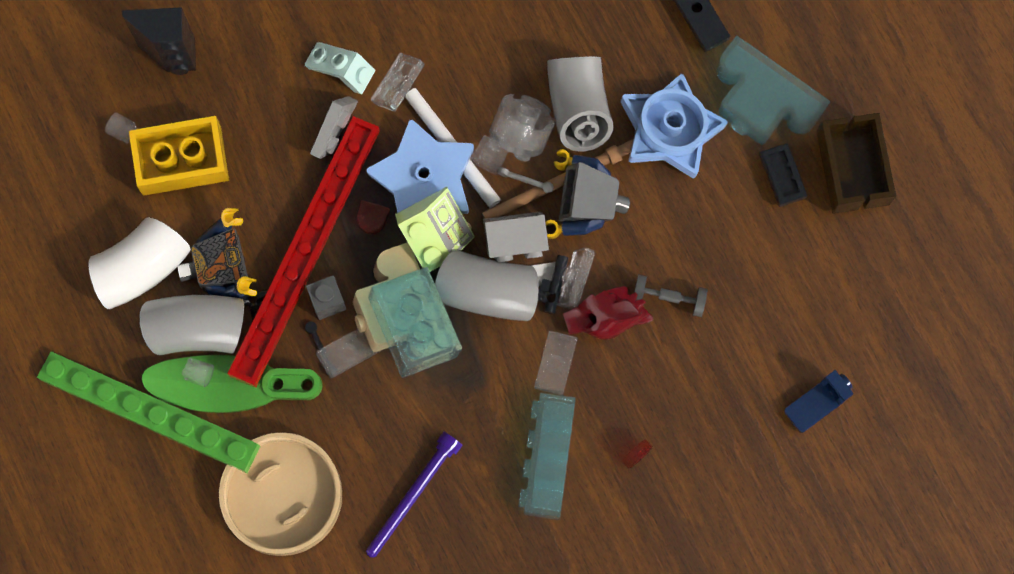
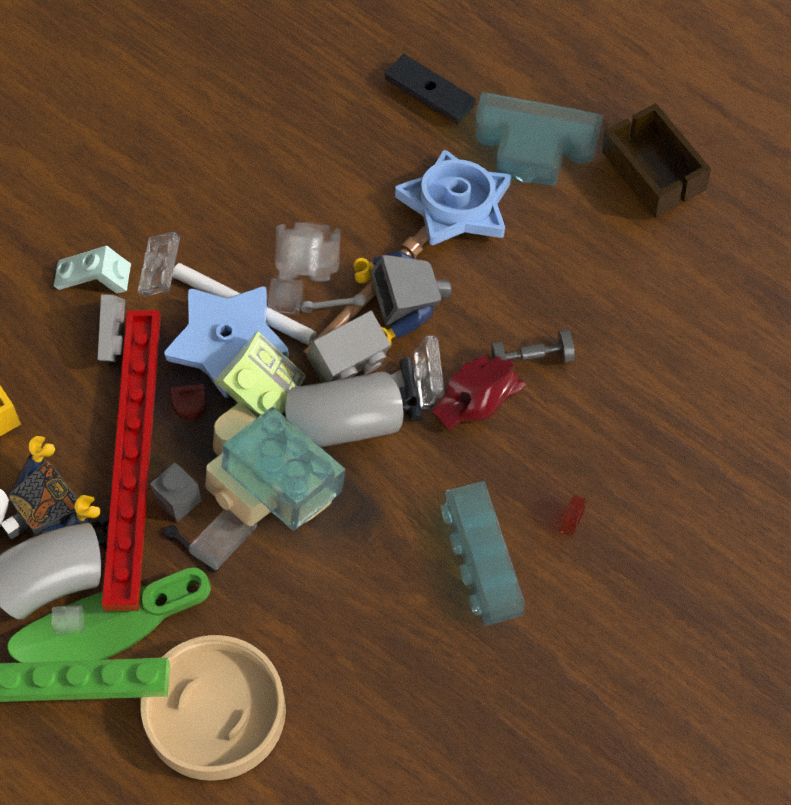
camera: 20 degrees left, 15 degrees down
dark purple piece [366,431,463,558] -> none
clear plate [534,330,578,396] -> none
light grey brick [547,57,613,152] -> none
black plate [759,143,808,207] -> none
dark blue bracket [784,370,854,433] -> none

